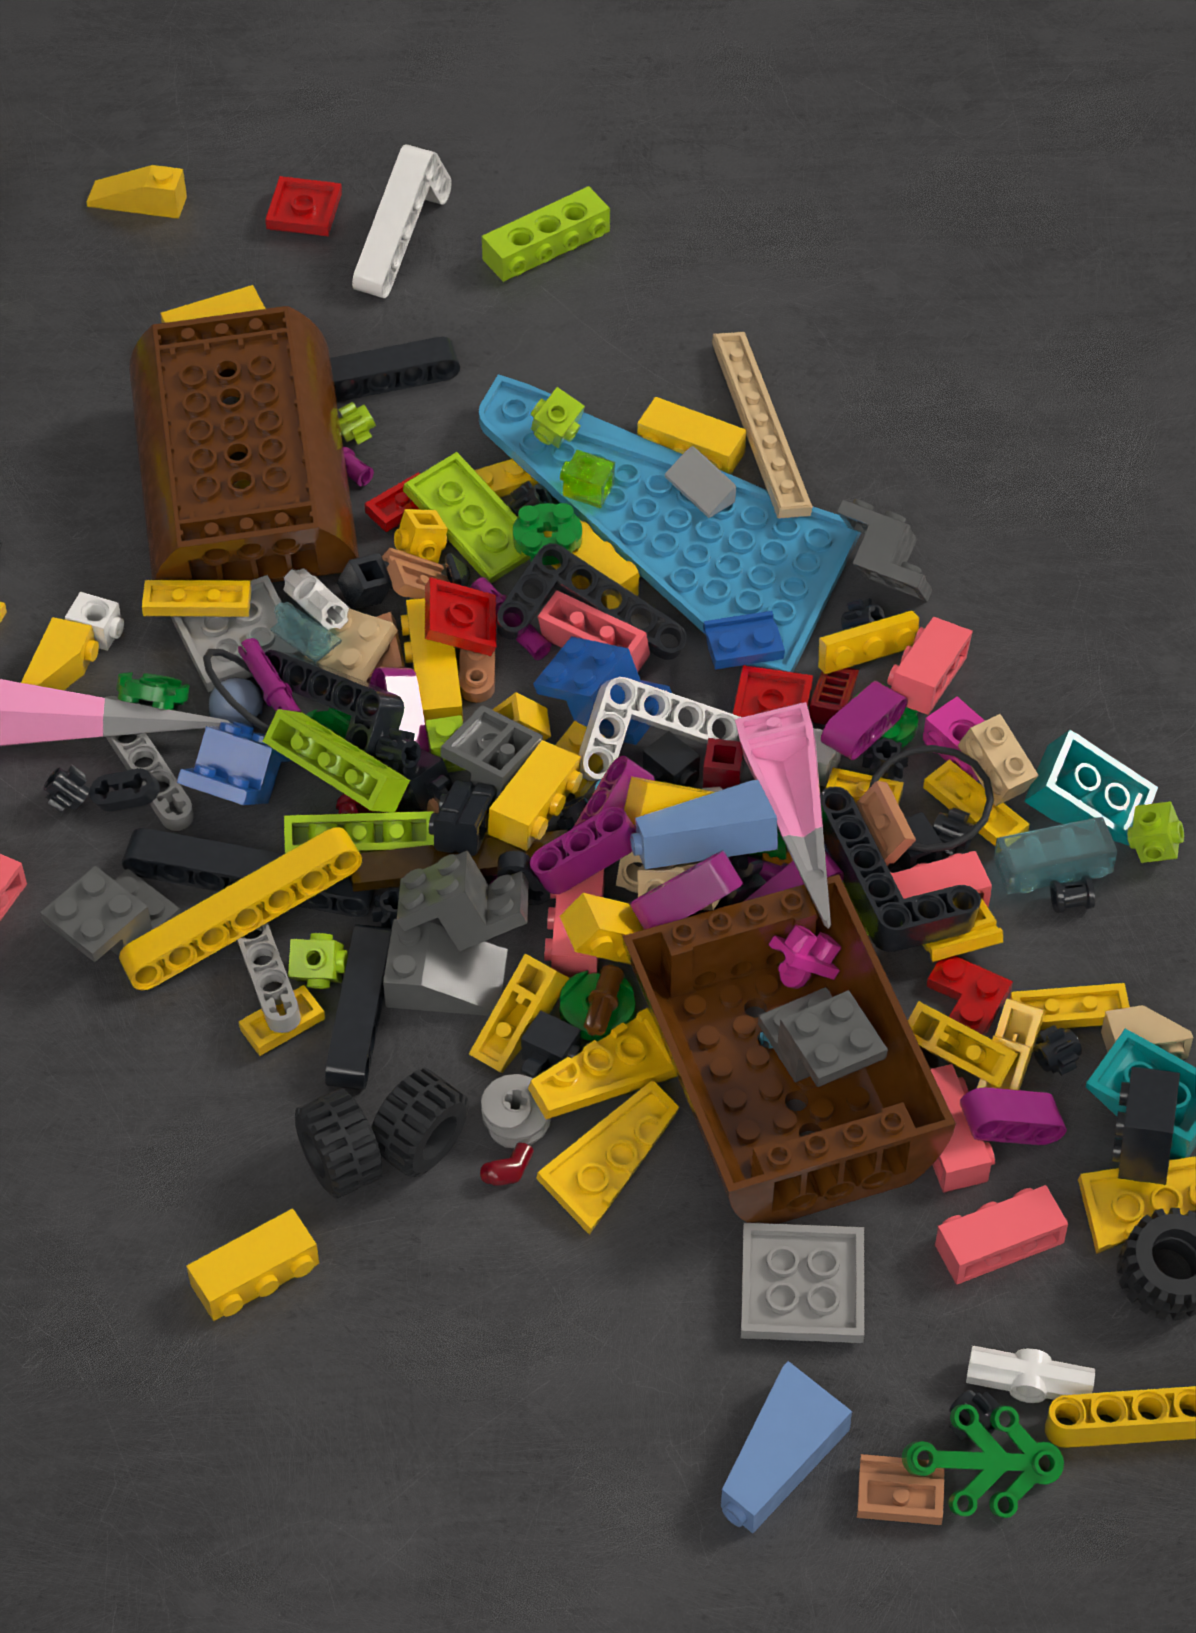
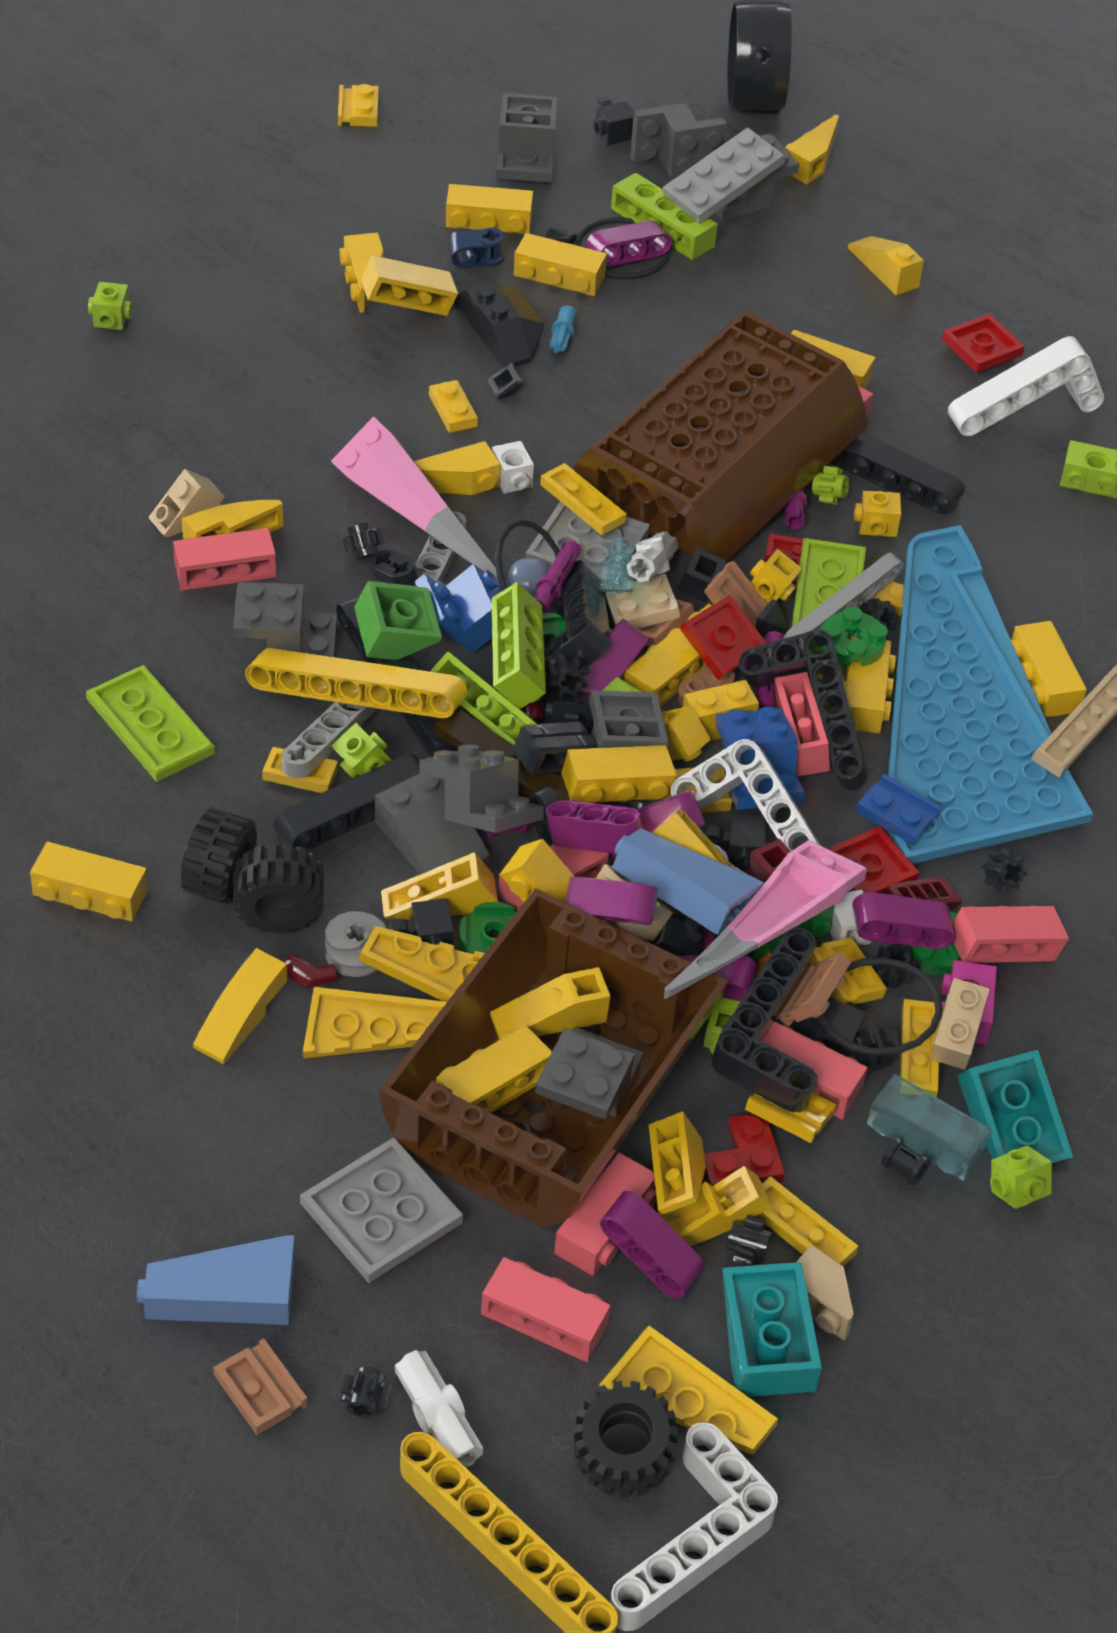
camera: 45 degrees right, 5 degrees down
green plate [116,672,190,710] -> none
lime brick [530,387,585,448] -> none
clear neon green brick [560,450,615,509] -> none
reddish brown axle [584,965,625,1036] -> none
light grey slope [665,446,736,518] -> none
dark pink hips [769,924,841,989] -> none
yellow plate [818,611,919,674] -> none
dark grey bracket [837,499,933,602] -> none
green plant [902,1404,1064,1518] -> none
black brick [1112,1067,1180,1185] -> none
none -> lime tile [86,665,215,782]
none -> yellow slope [193,948,287,1064]
none -> bright green slope [354,581,442,660]
none -> yellow brick [436,1025,552,1113]
none -> yellow slope [490,967,610,1039]
none -> yellow brick [683,680,759,741]
none -> light grey beam [783,552,904,639]
none -> yellow brick [854,491,901,537]

